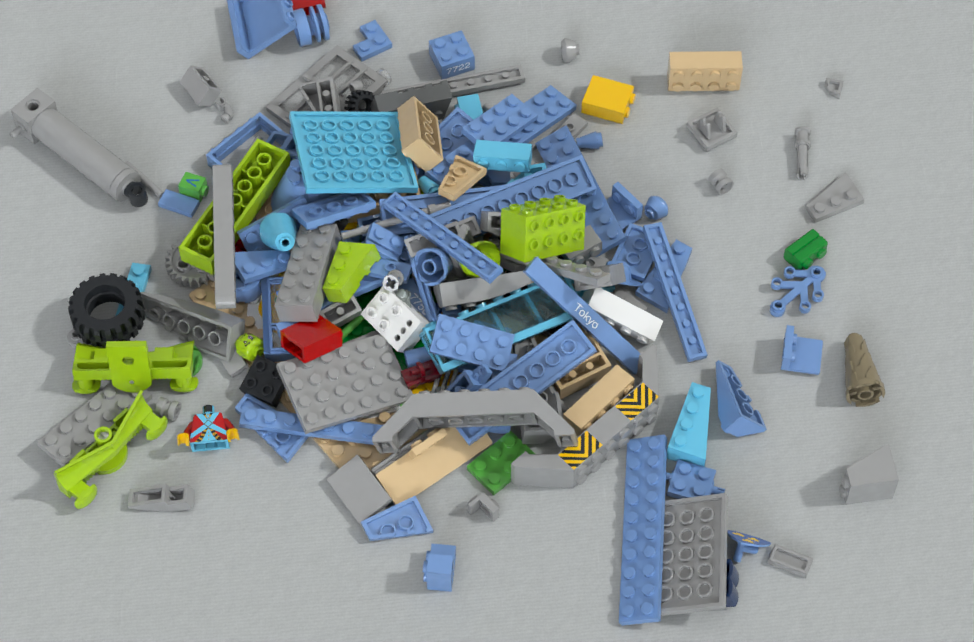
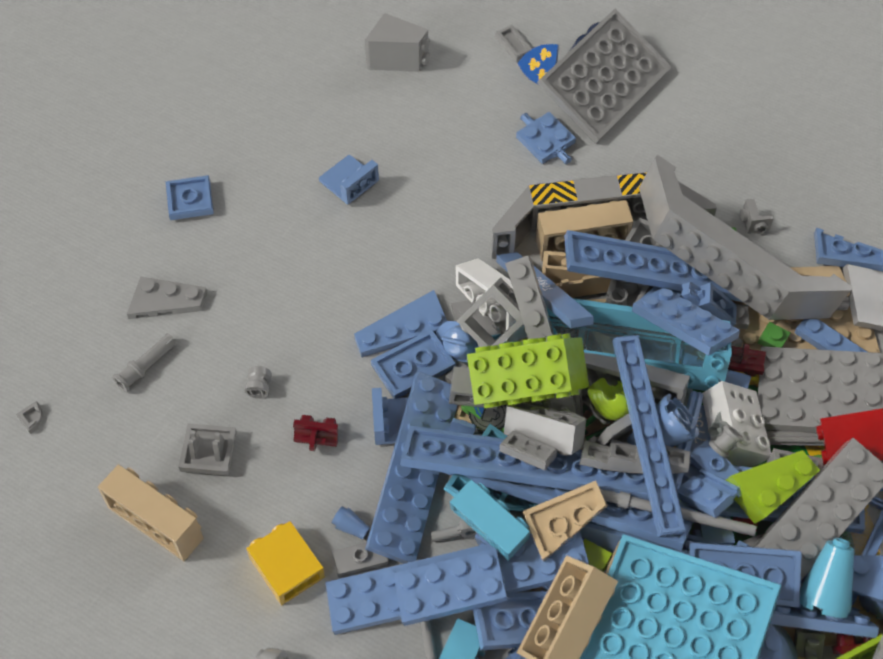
camera: 145 degrees left, 0 degrees up
medium azure cone [418,176,440,194] -> none
medium blue brick [423,543,456,592] -> none
medium blue plate [619,434,667,626] -> none
medium blue plate [643,222,708,362] -> none
medium blue cone [644,196,668,220] -> none
medium azure wedge [667,382,711,467] -> none
medium blue wedge [716,360,767,437] -> none
medium blue plant [769,266,826,317] -> none
green brick [783,229,828,270] -> none
dark tan cone [844,333,885,407] -> none
none -> medium blue plate [165,175,214,220]
none -> dark red hips [293,415,338,452]
none -> light grey plate [499,431,557,470]

